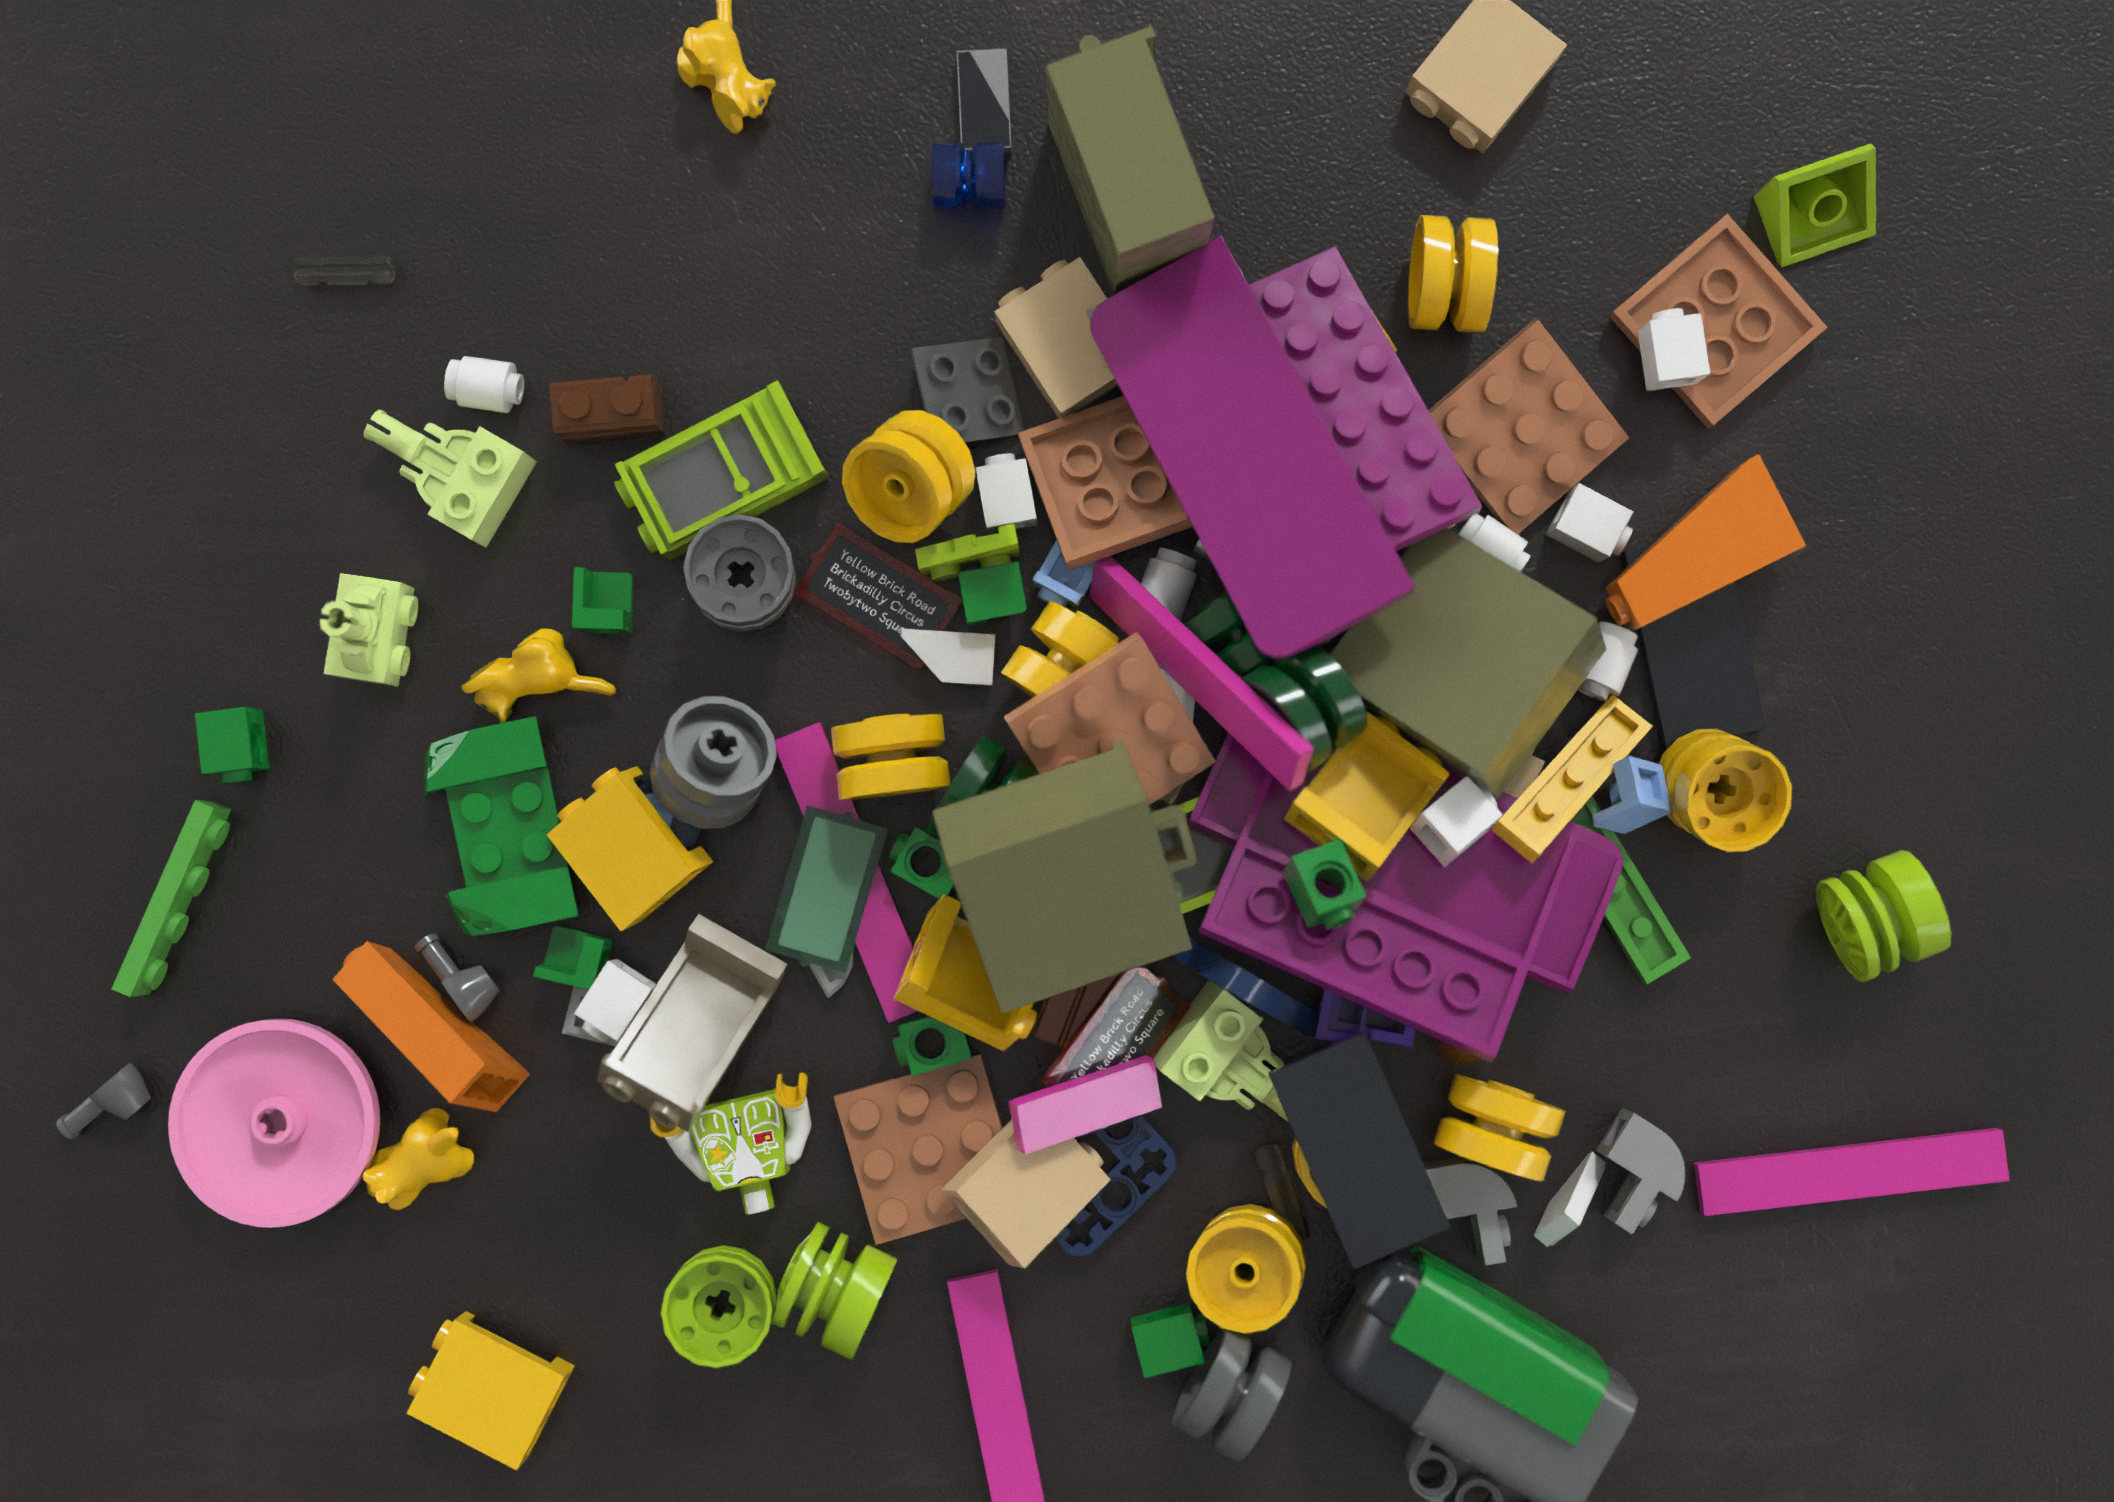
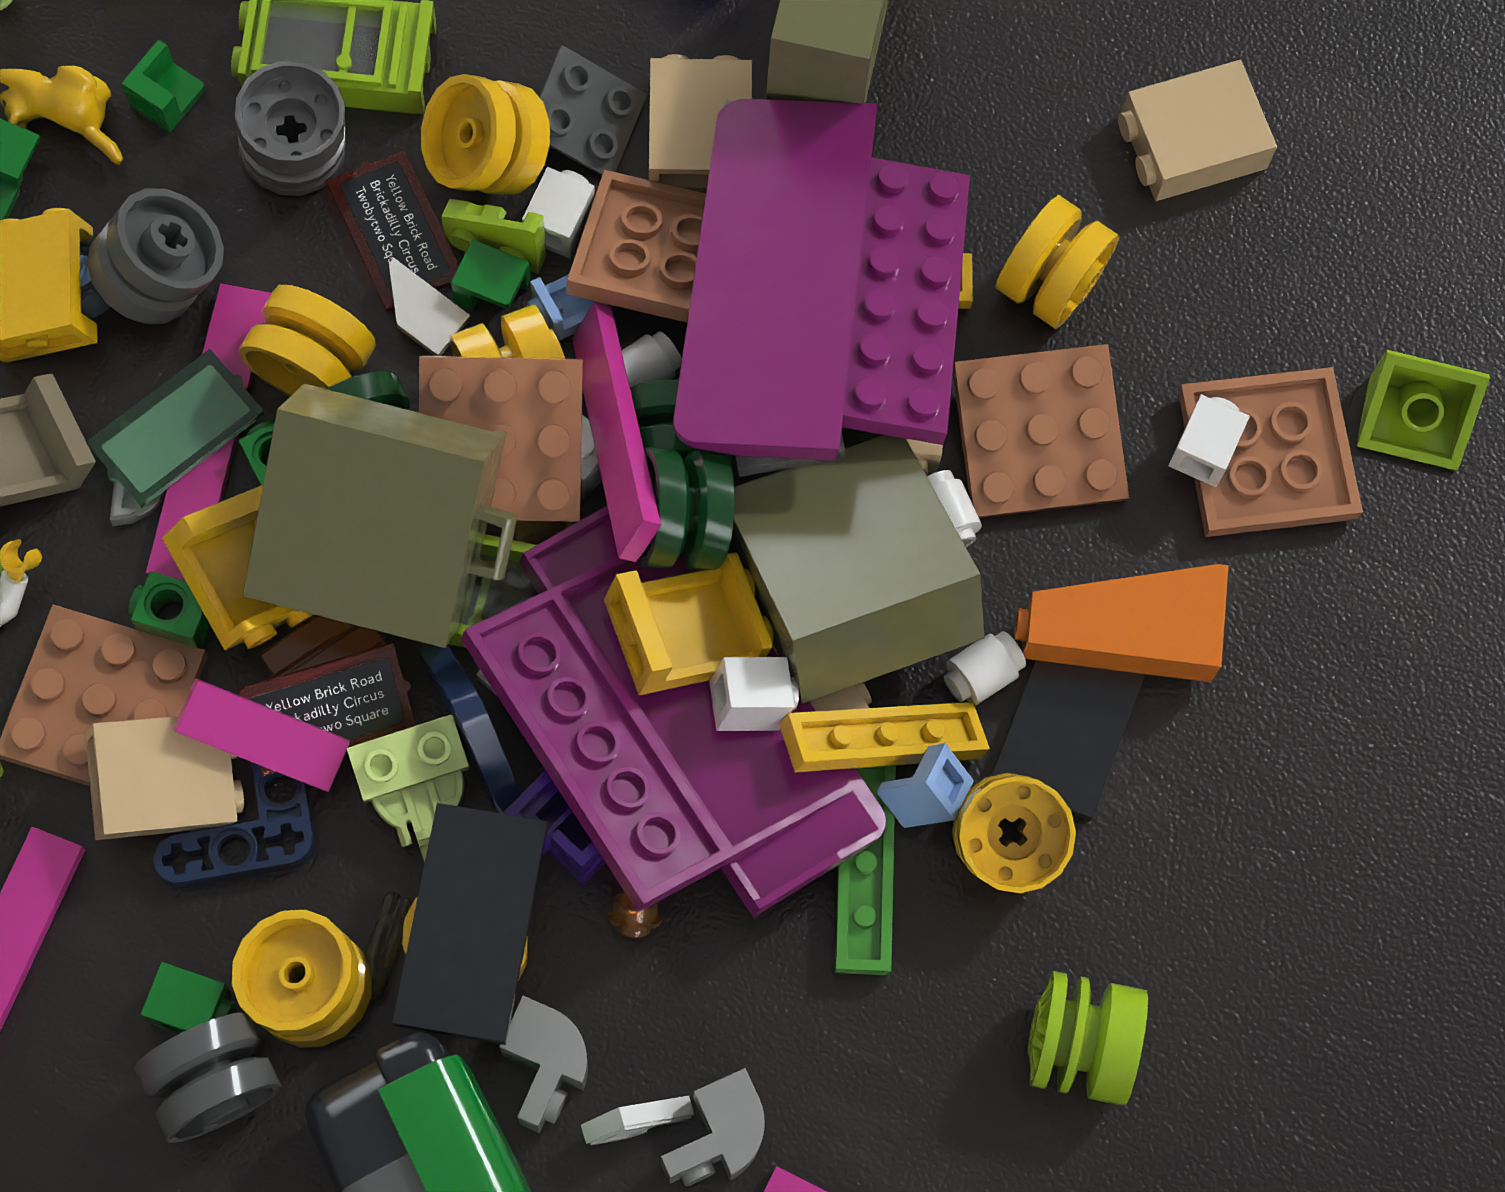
camera: 20 degrees right, 15 degrees down
green brick [1283,839,1366,929] -> none
yellow wheel [1433,1074,1566,1181] -> none
white brick [1545,483,1633,563] -> none

